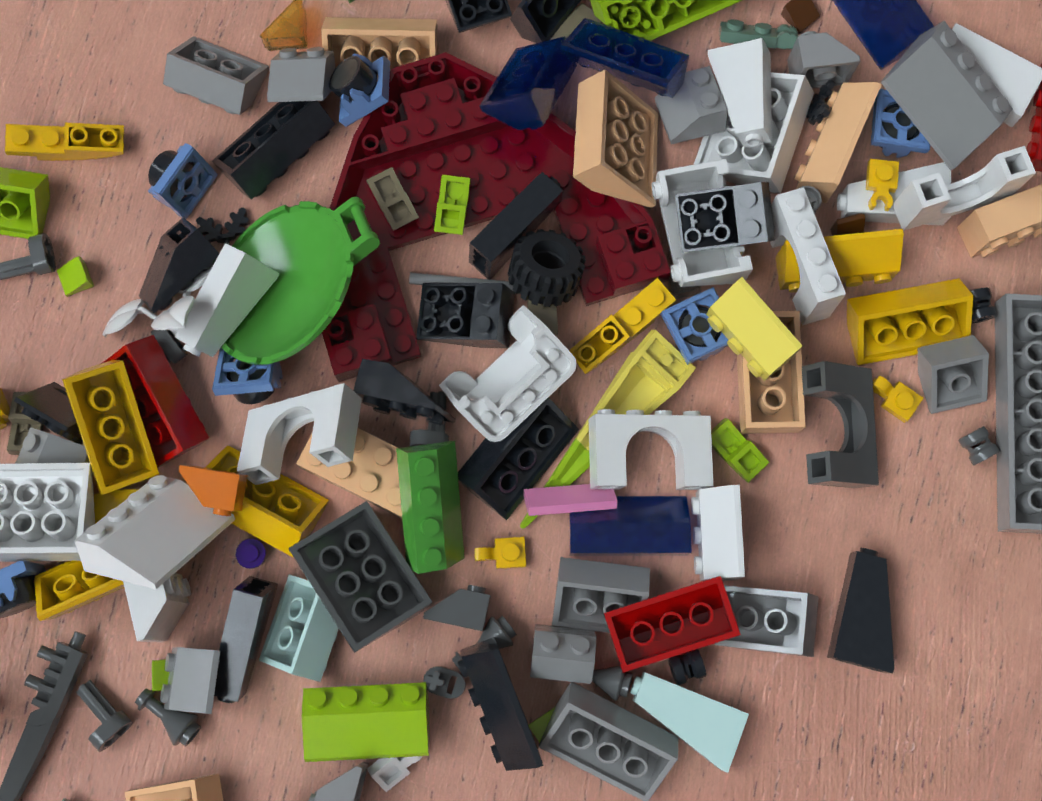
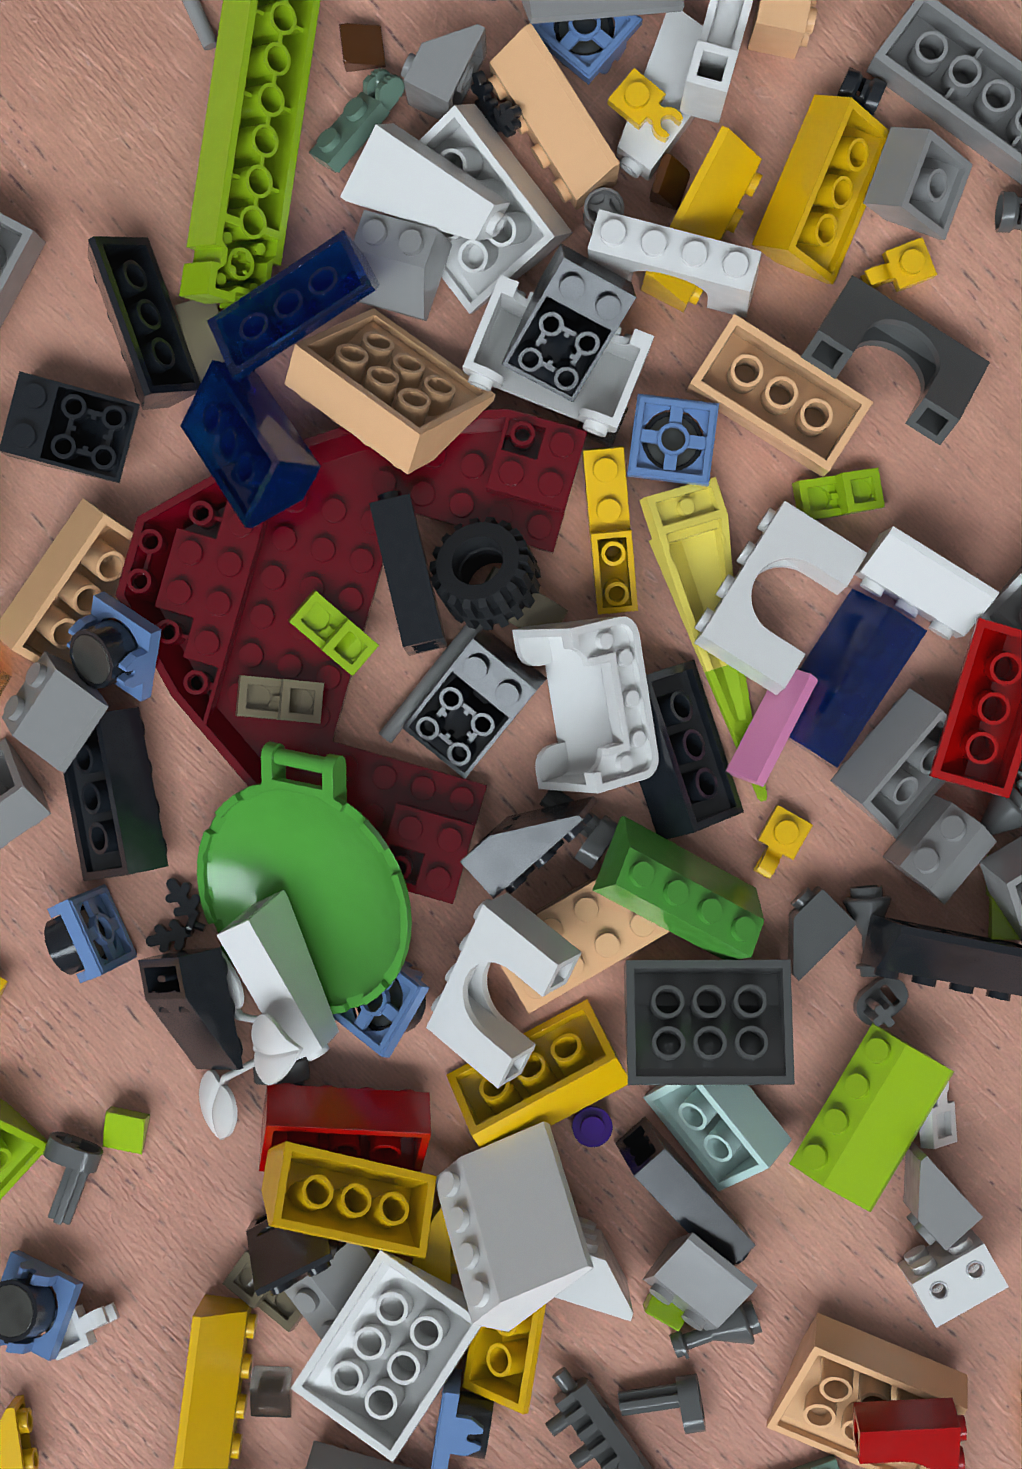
camera: 60 degrees left, 10 degrees up
orange slope [179,465,248,516] -> none
light yellow slope [706,277,803,381] -> none

